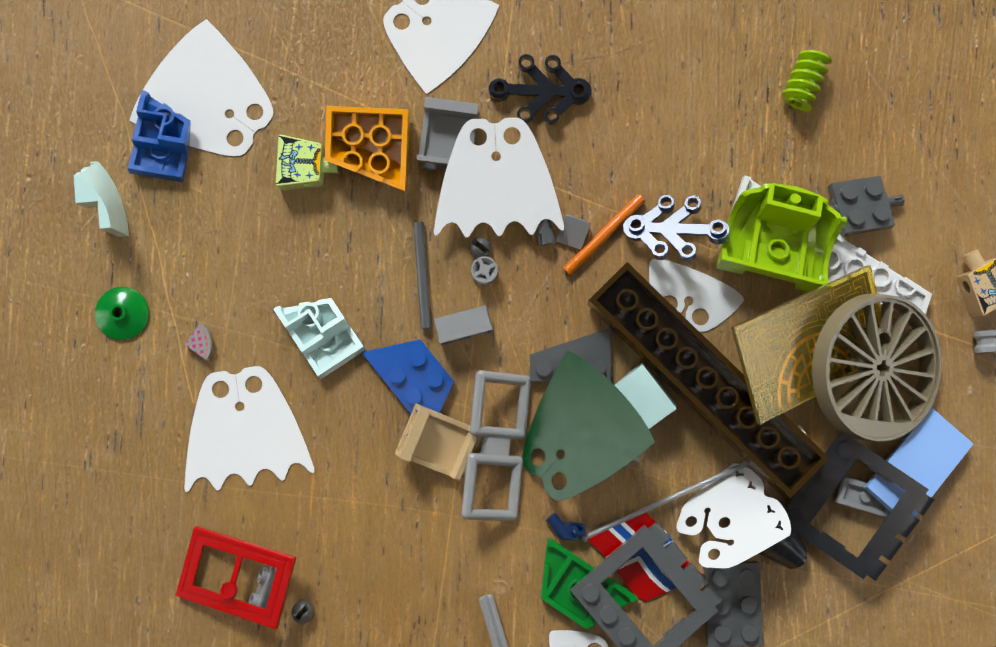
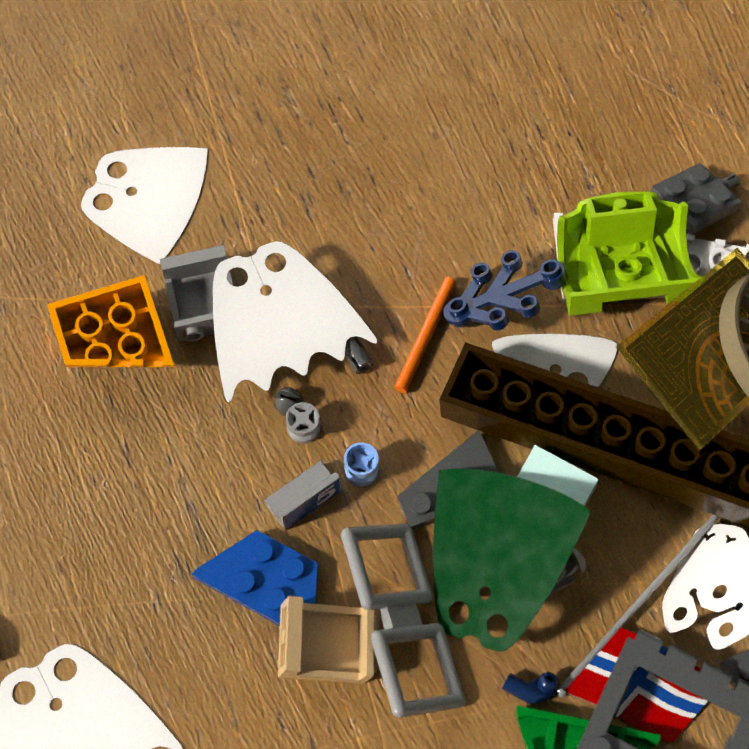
camera: 15 degrees left, 20 degrees down
light aqua slope [274,298,365,380] -> none
yellowish green torso [276,135,340,191] -> none
dark grey bar [413,222,431,329] -> none
black plant [489,54,592,125] -> none
light grey slope [556,214,591,251] -> none
lime piece [782,50,832,112] -> none
none -> light blue wheel [344,442,379,486]

